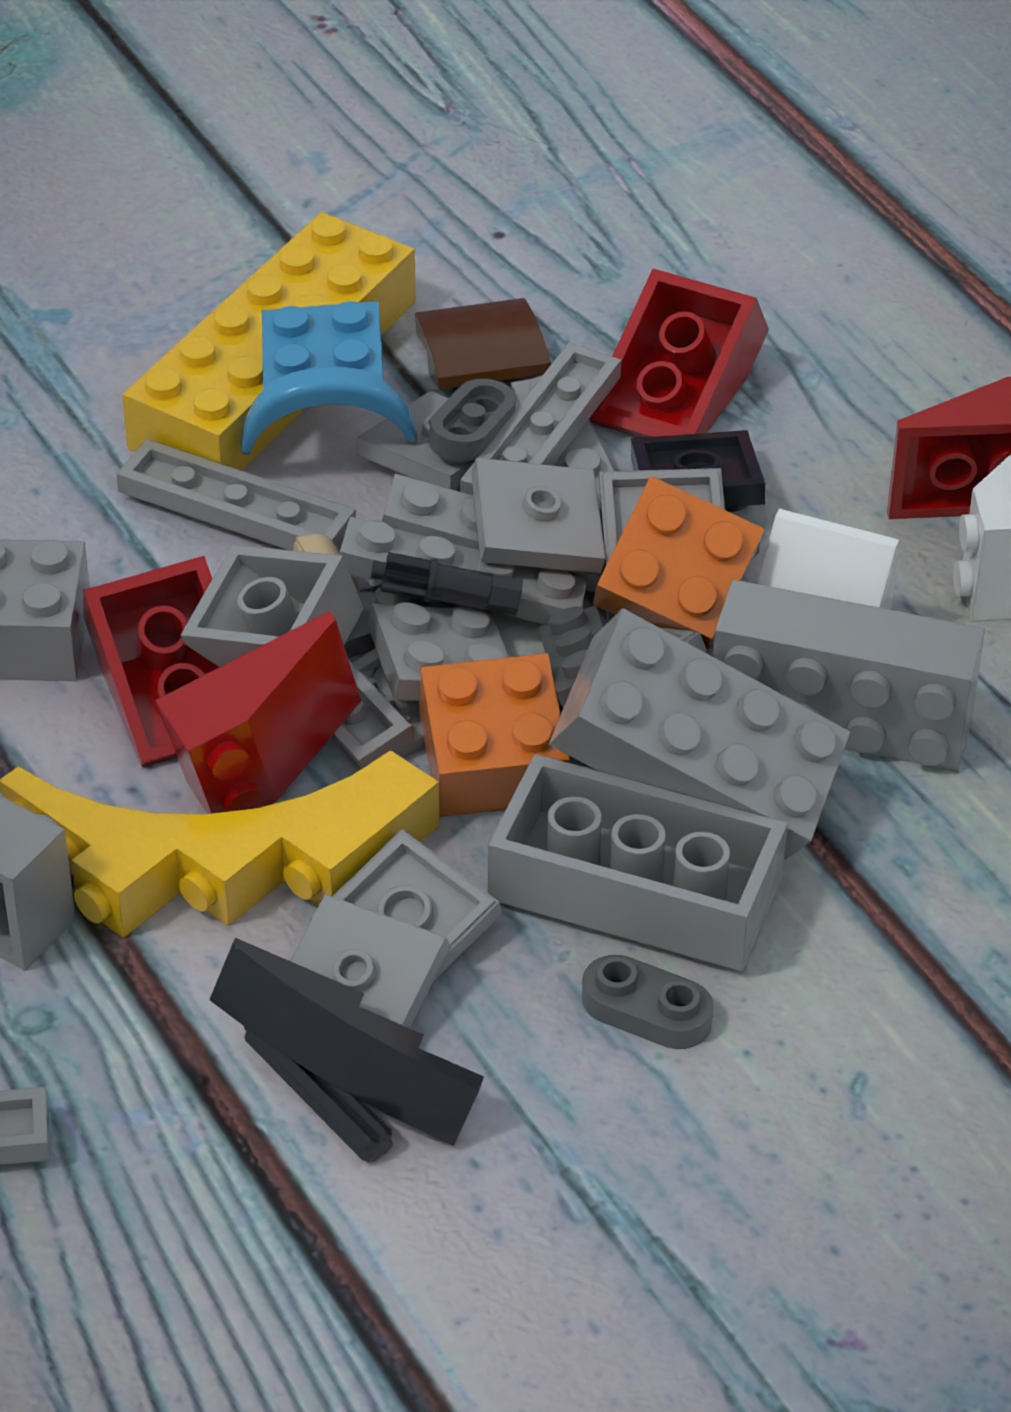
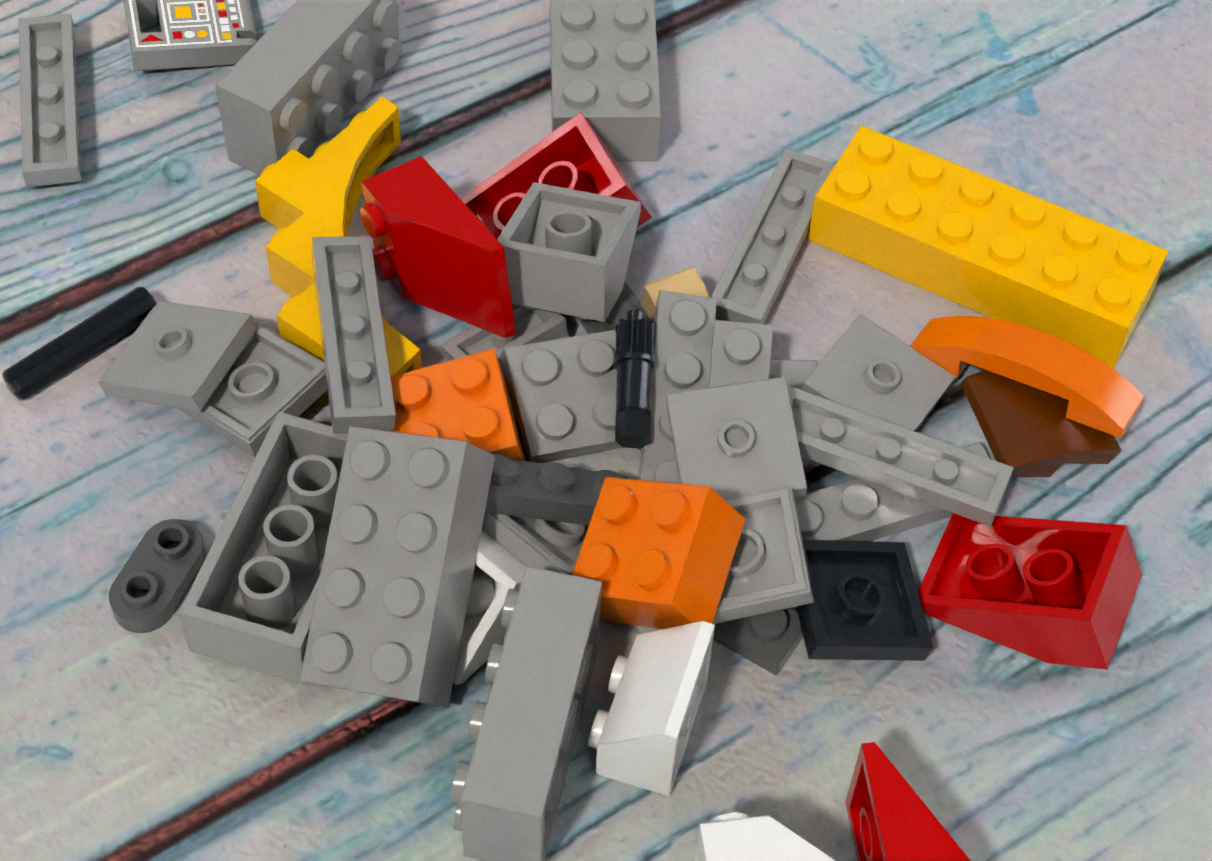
camera: 85 degrees right, 10 degrees up
black slope [209,938,484,1146] -> none
dark azure piece [241,301,417,455] -> none
dark grey plate [428,379,516,464] -> none
none -> light grey plate [311,236,396,433]
none -> orange slope [910,316,1144,438]

